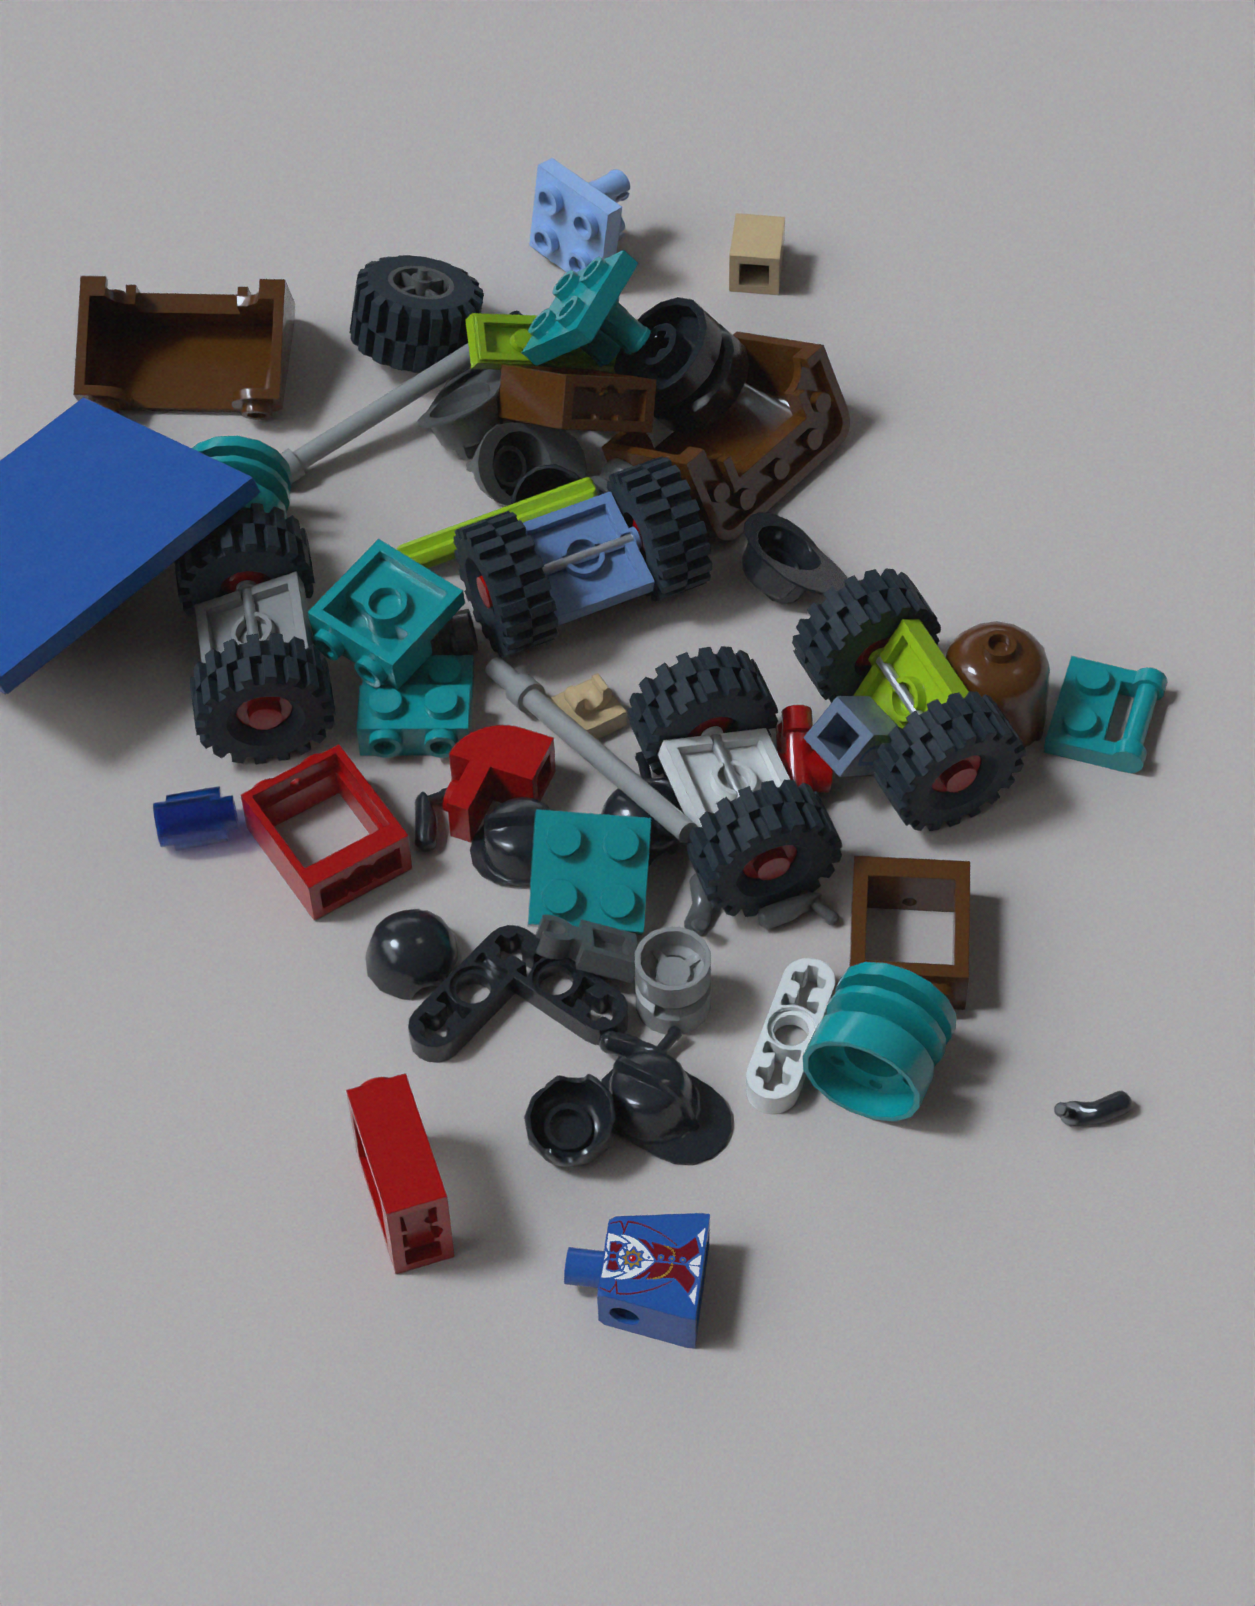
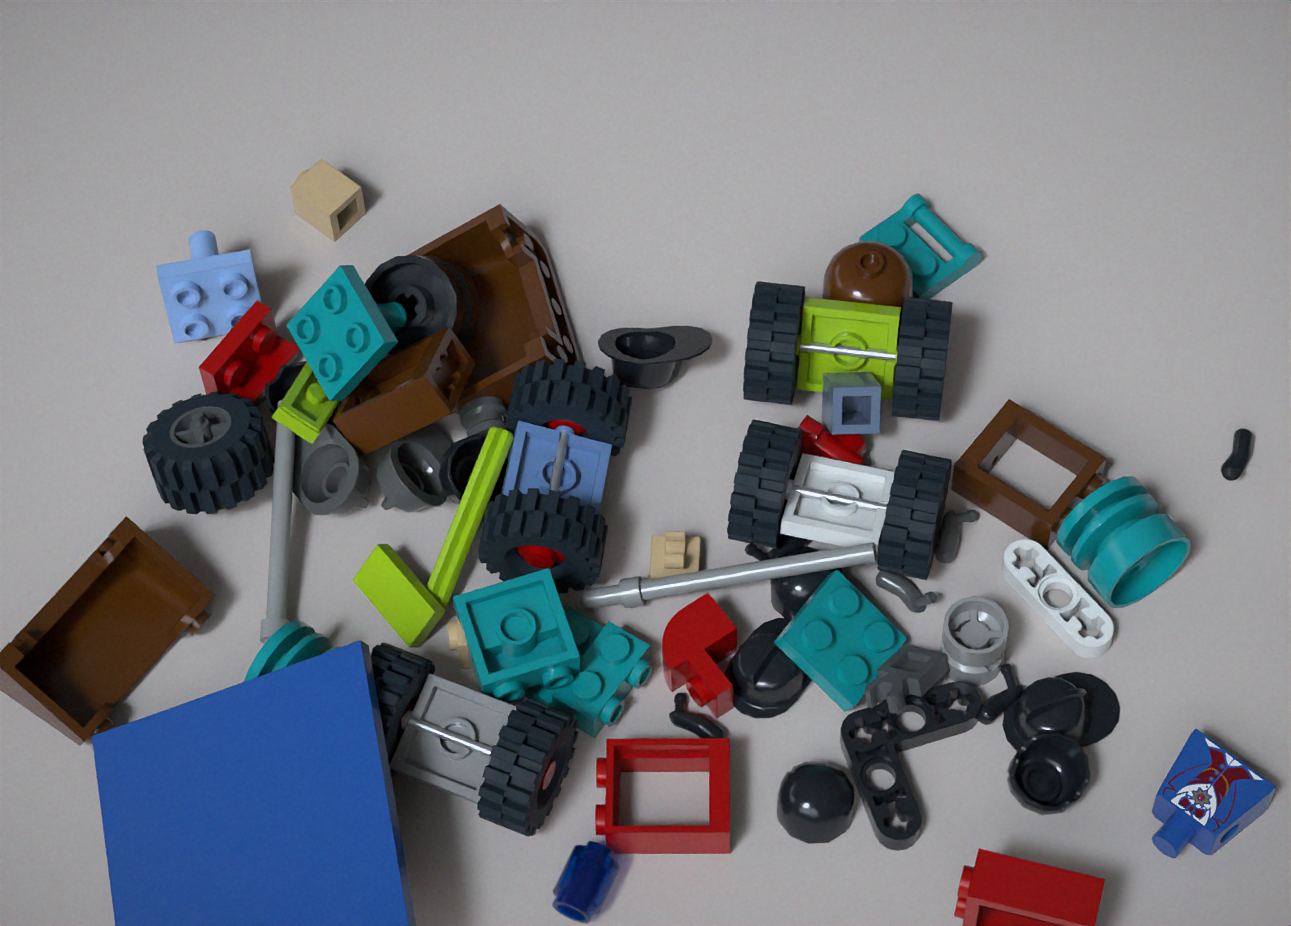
camera: 55 degrees left, 5 degrees up
none -> red bracket [199,300,299,406]
none -> lime tile [353,544,445,648]

